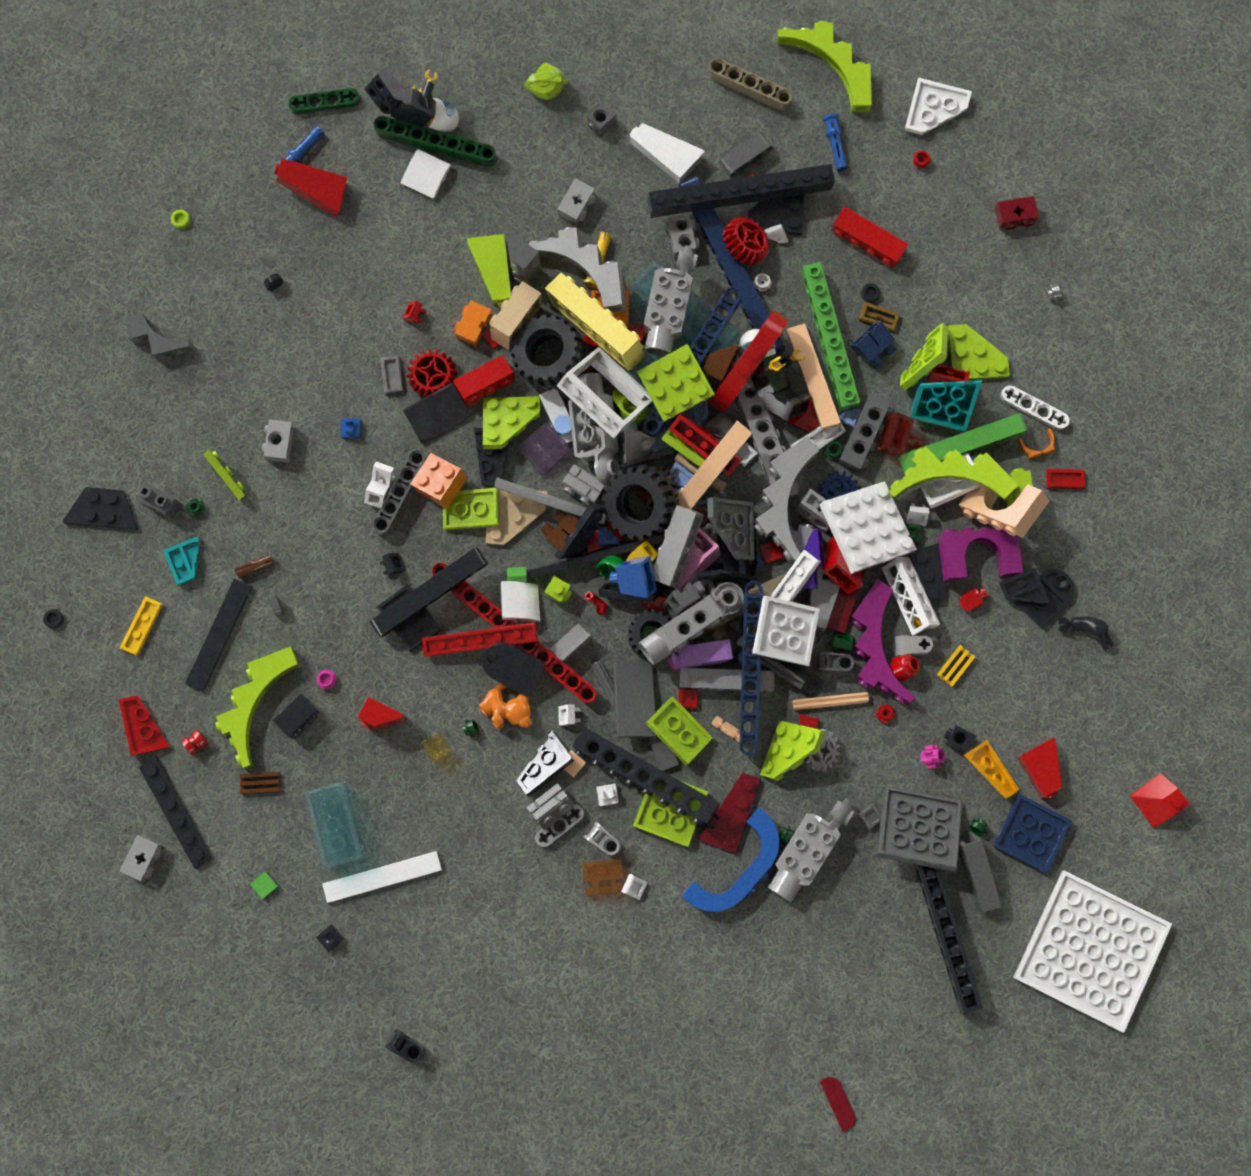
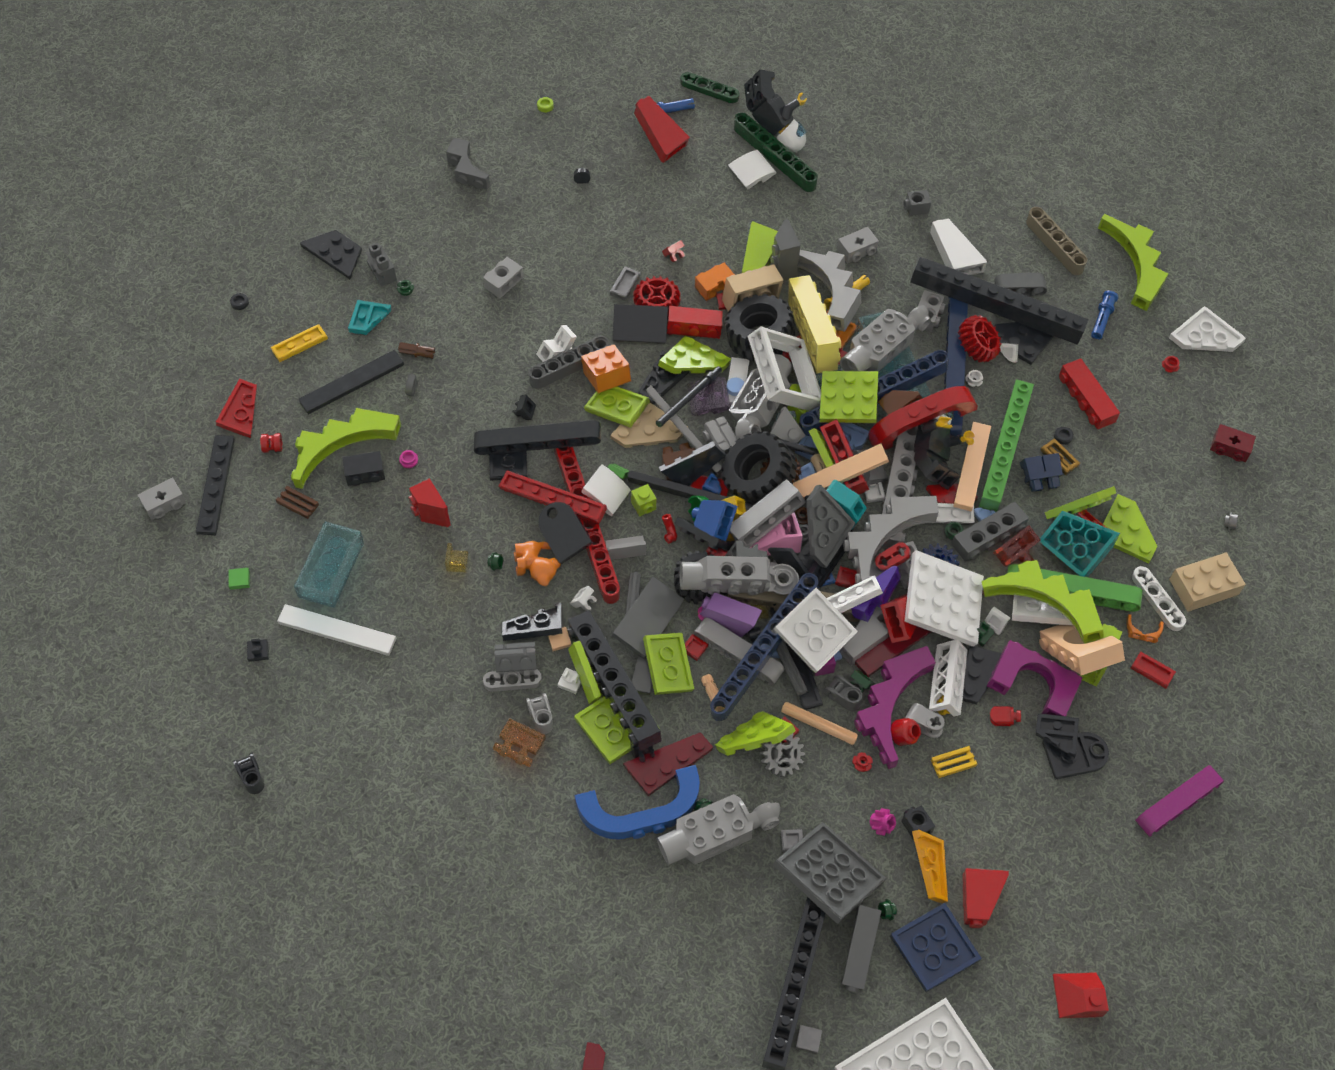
camera: 30 degrees right, 20 degrees down
lime wing [203,450,246,500] -> none
blue tile [341,419,361,439] -> none
lime helmet [524,62,568,100] -> none
white tile [621,874,648,900] -> none
black arm [1058,616,1114,650] -> none
none -> lime tile [568,641,601,704]
none -> black bar [656,366,722,427]
none -> flat silver tile [796,1025,822,1054]
none -> teal slope [826,480,867,530]
none -> red beam [875,543,911,572]
none -> magenta beam [1135,765,1224,837]
none -> tan brick [1169,552,1246,612]

